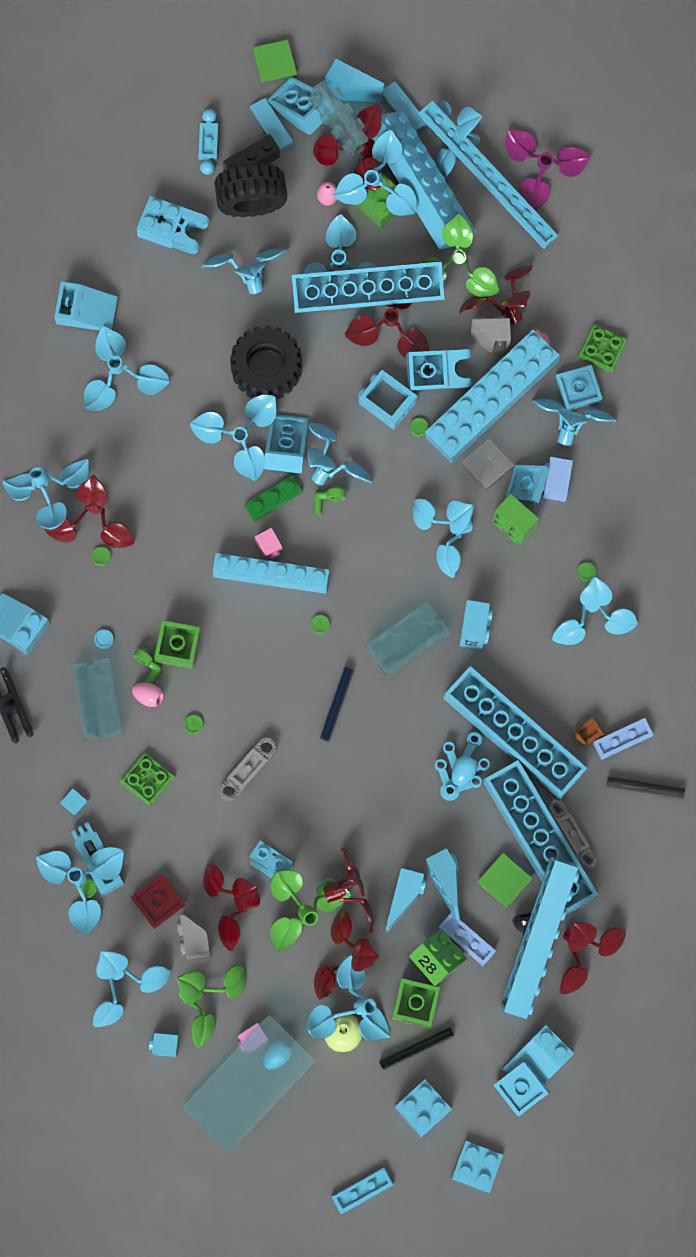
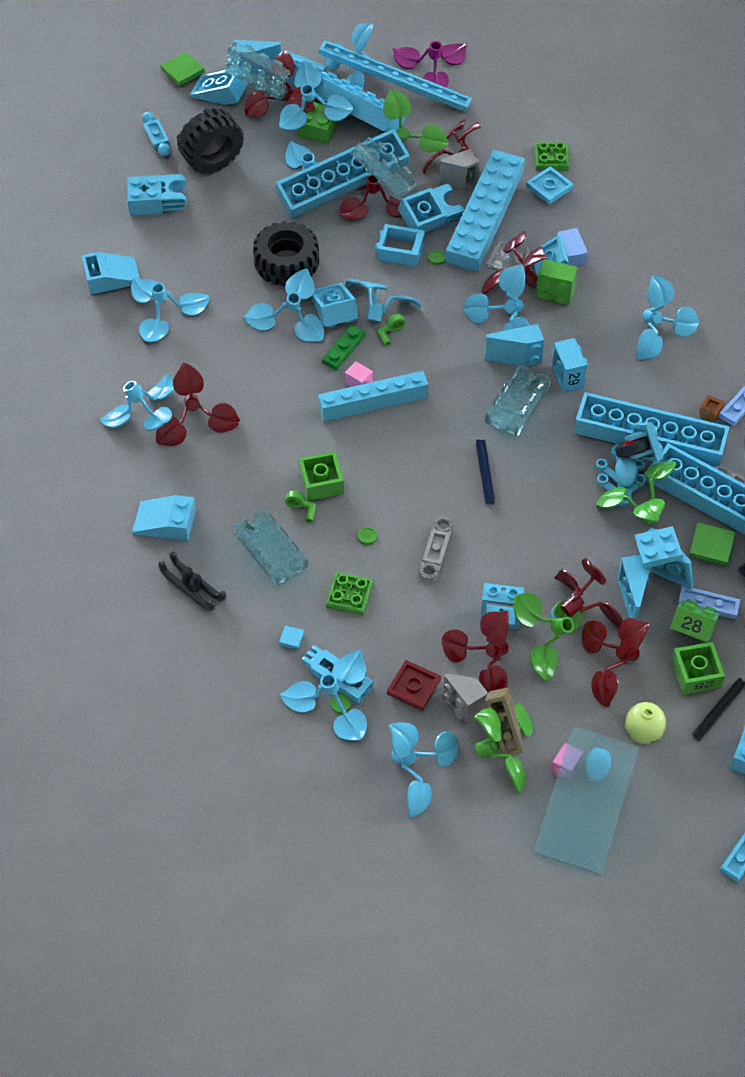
camera: 20 degrees left, 20 degrees down
bright green piece [92,547,111,566] -> none
medium azure piece [94,630,114,649] -> none
bright pink animal [132,682,163,707] -> none
medium azure brick [149,1033,179,1057] -> none
medium azure plant [202,248,288,294] -> none
medium azure tile [249,98,293,151] -> none
medium azure plant [307,955,390,1041] -> none
bright green piece [311,615,330,634] -> none
bright pink animal [317,182,337,206] -> none
medium azure plant [532,398,617,446] -> none
bright green piece [577,562,596,582] -> none
none -> clear light blue piece [351,137,417,201]
none -> dark red plant [482,231,547,295]
none -> medium azure slope [484,324,544,367]
none -> dark tan slope [485,687,524,756]
none -> bright green plant [596,461,676,525]
none -> medium azure plate [615,422,664,461]
none -> medium azure plate [634,526,683,568]

